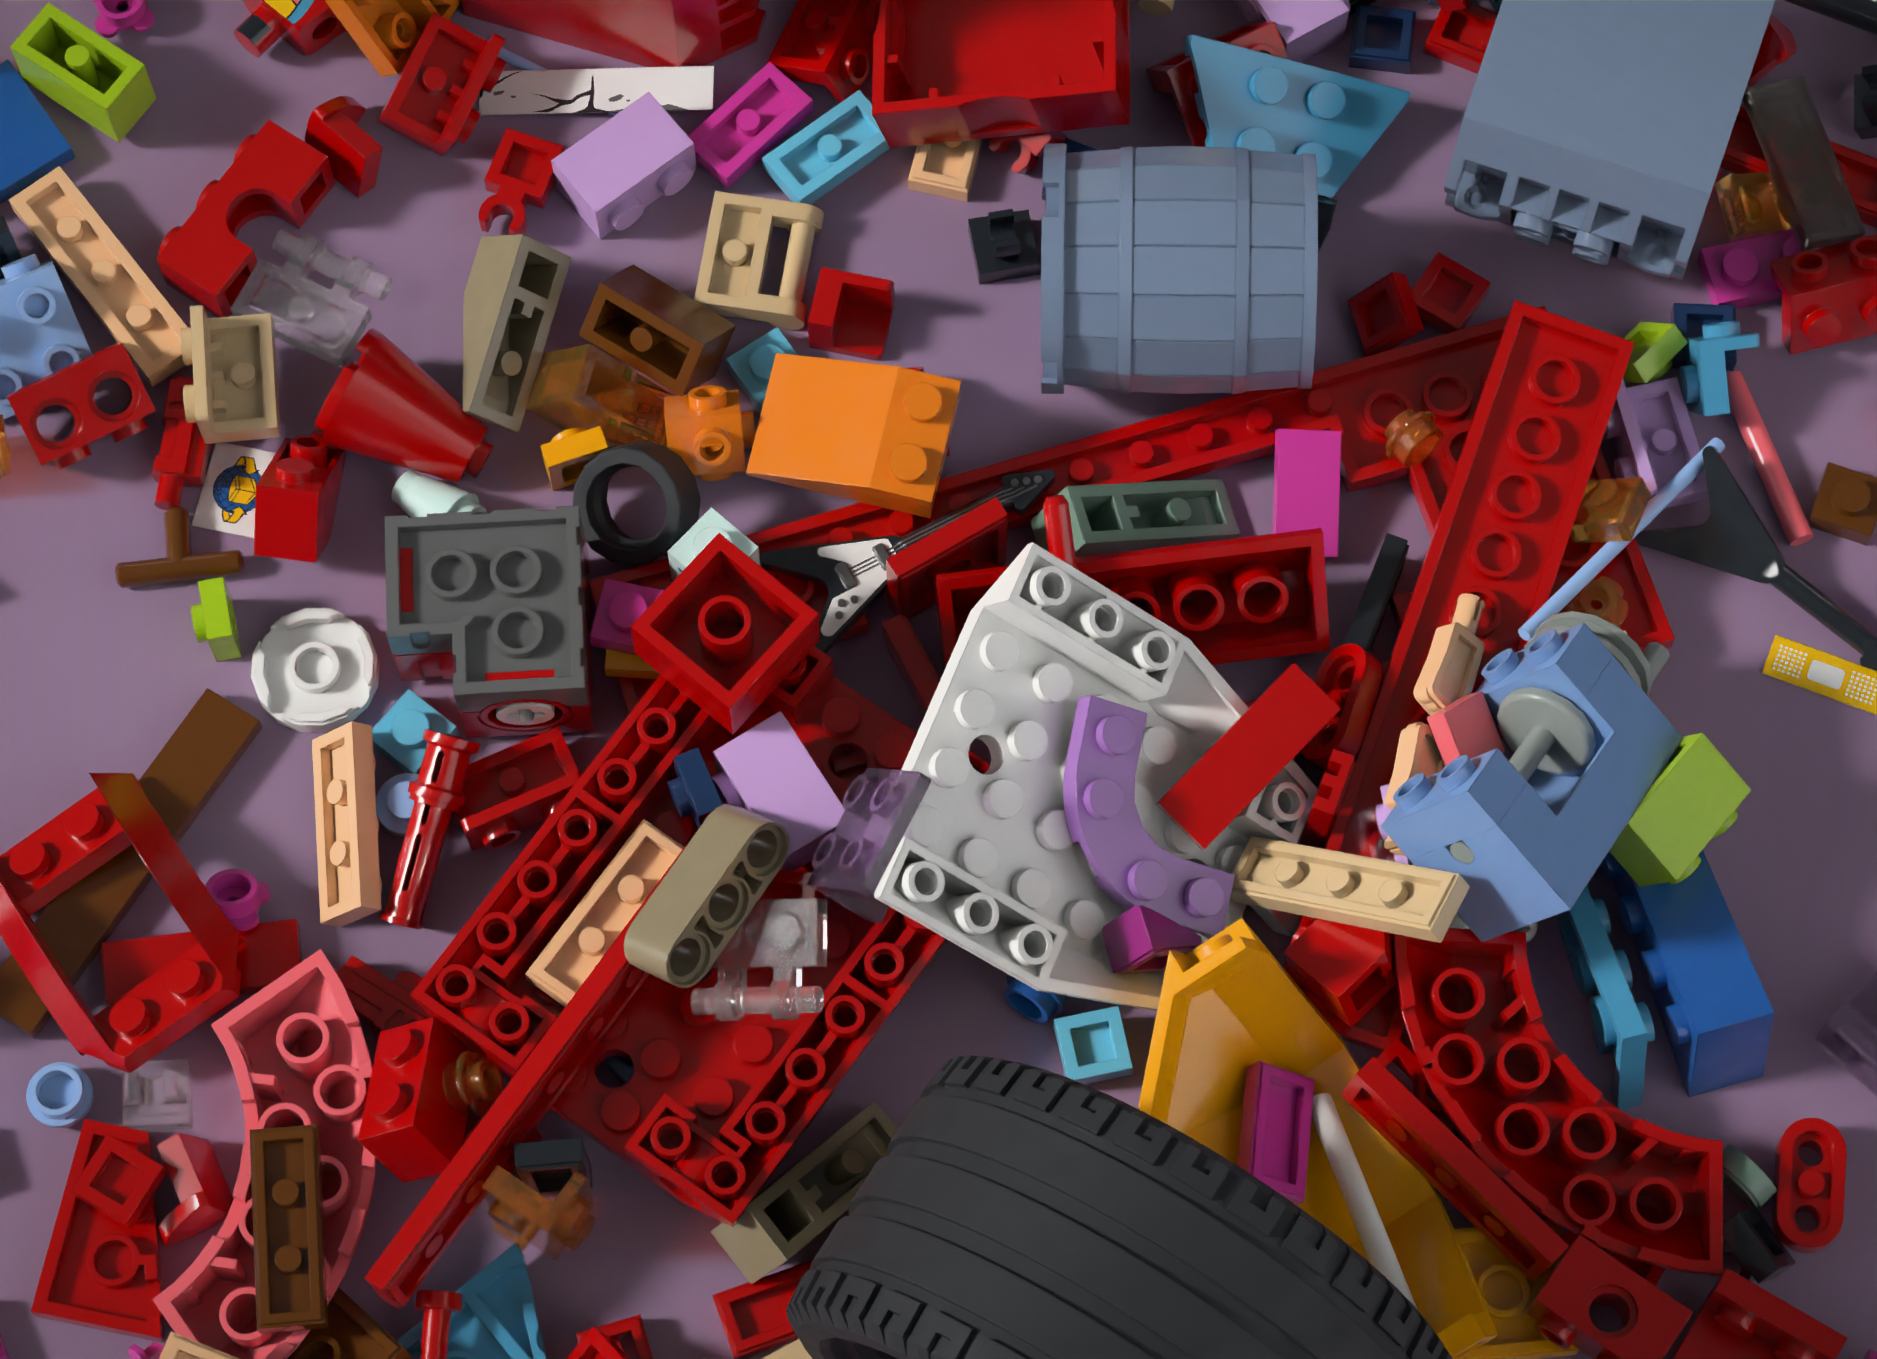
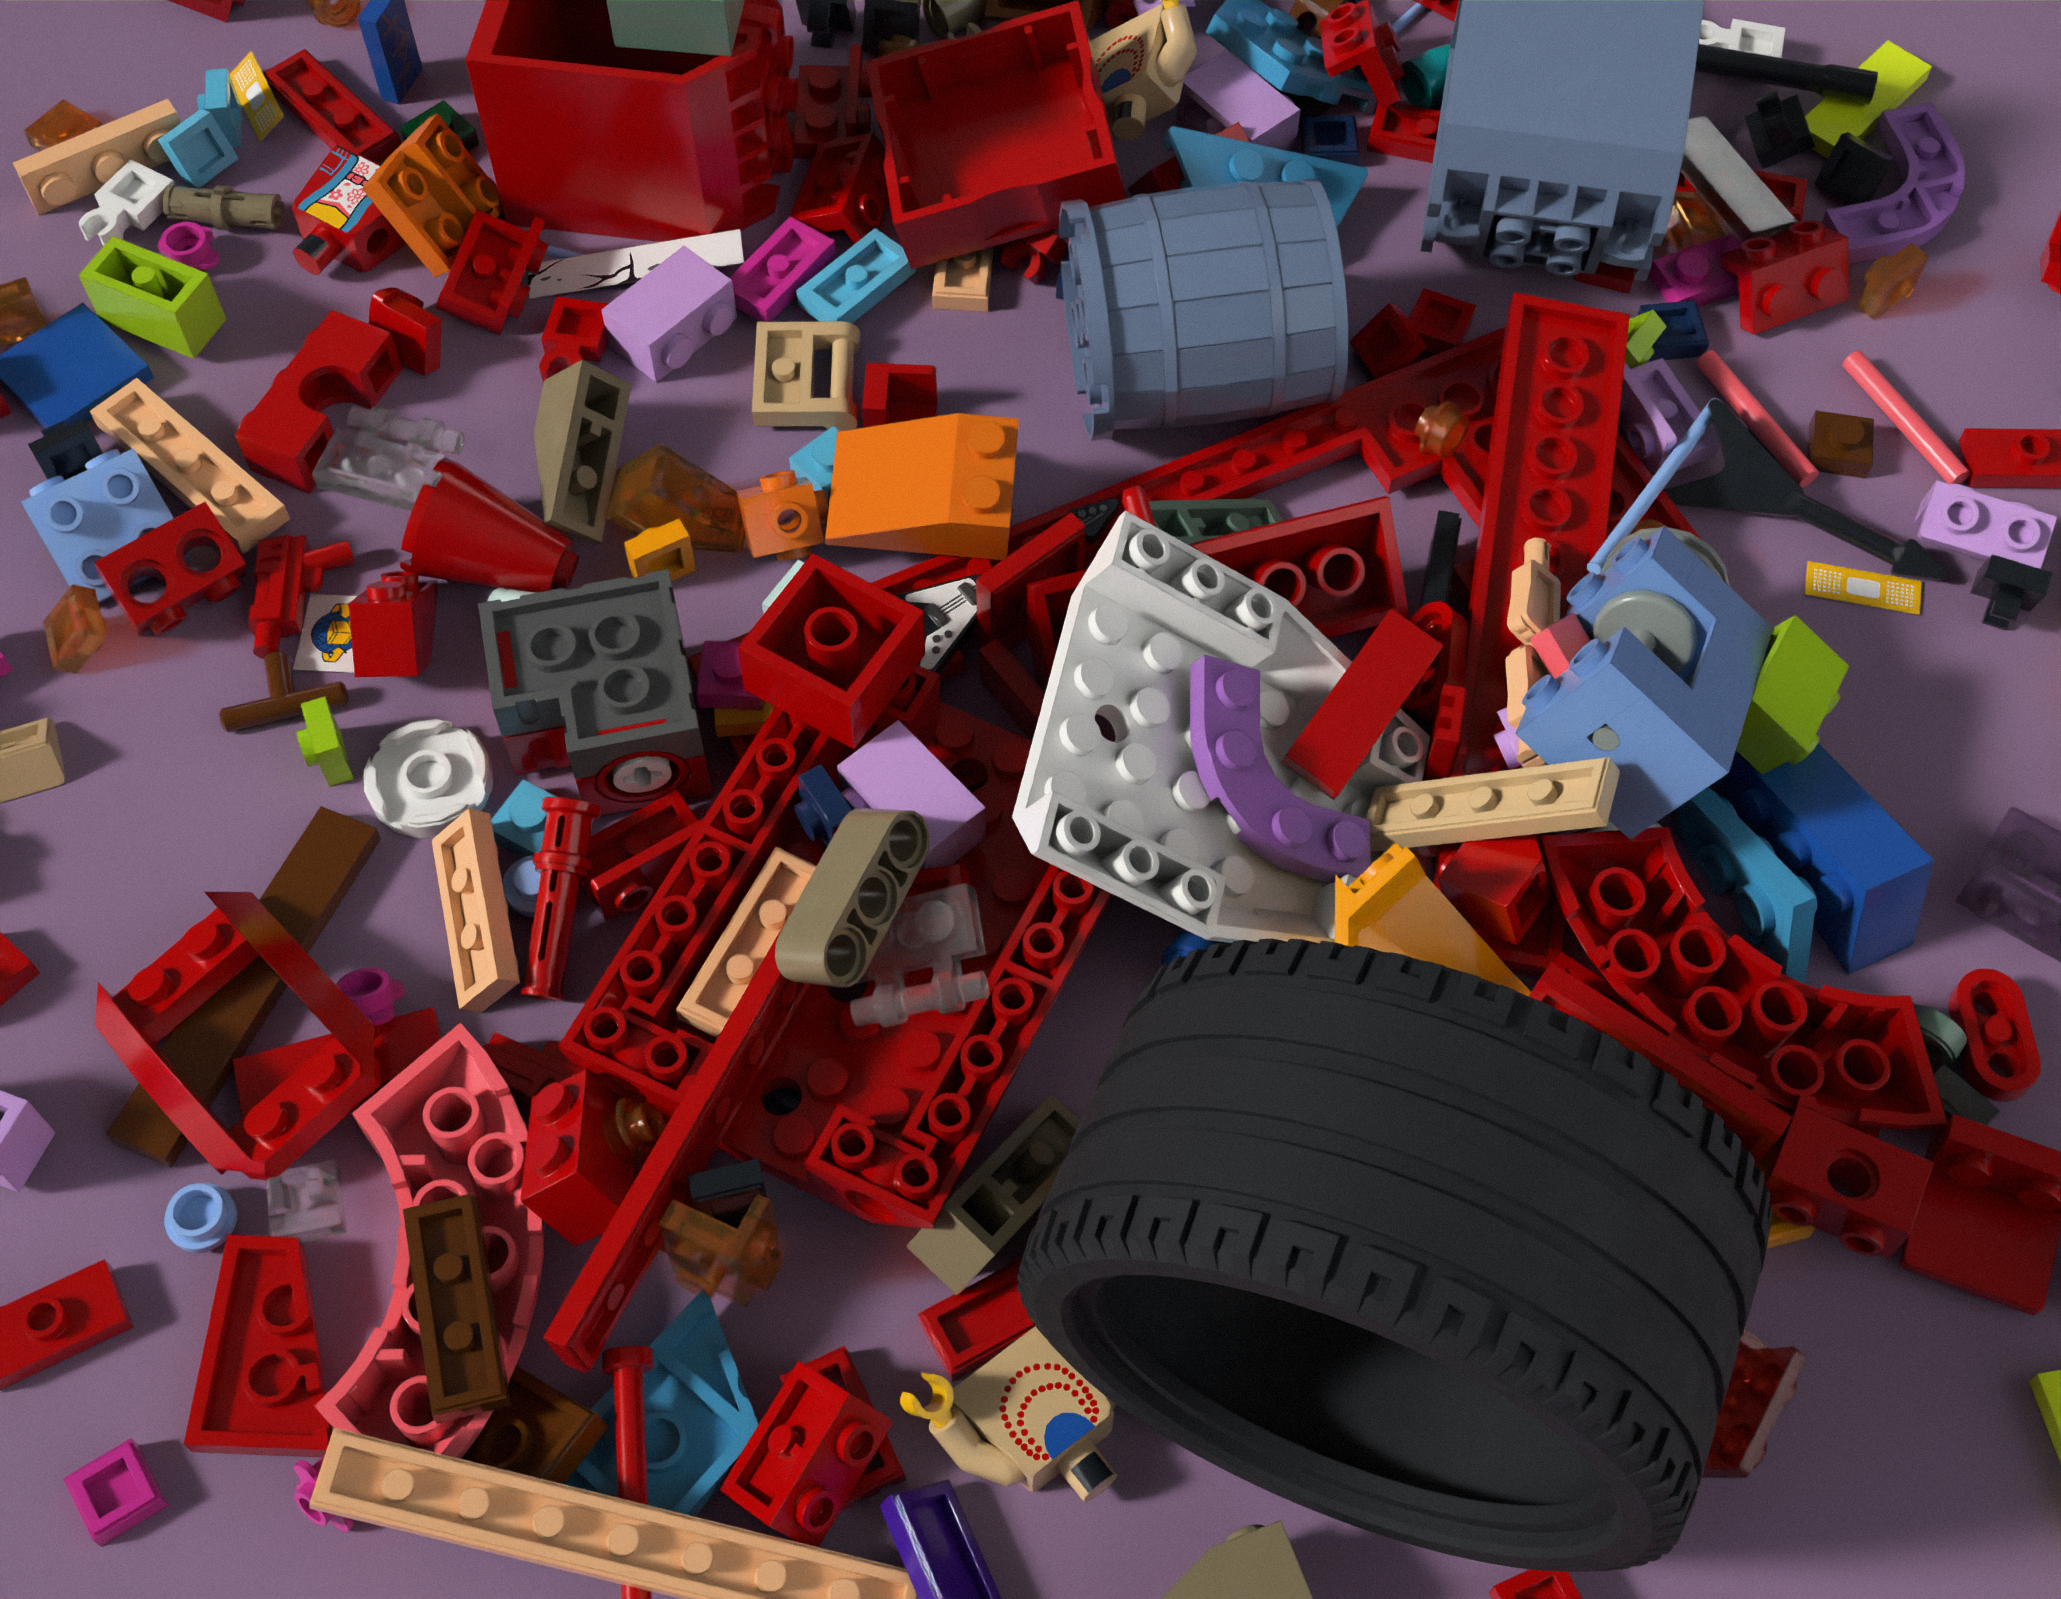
camera: 10 degrees left, 10 degrees down
red plate [71,1133,168,1229] -> none
red tile [156,1133,234,1246] -> none
tan bracket [180,305,281,444] -> none
black tyre [573,441,701,566] -> none
reddish brown brick [579,264,736,397] -> none
clear purple bracket [807,768,931,924] -> none
black tile [968,209,1040,285] -> none
magenta slope [1102,905,1203,975] -> none
dark pink tile [1272,429,1341,558] -> none
clear orange plate [1570,477,1651,543] -> none
dark azure bracket [1679,321,1760,416] -> none

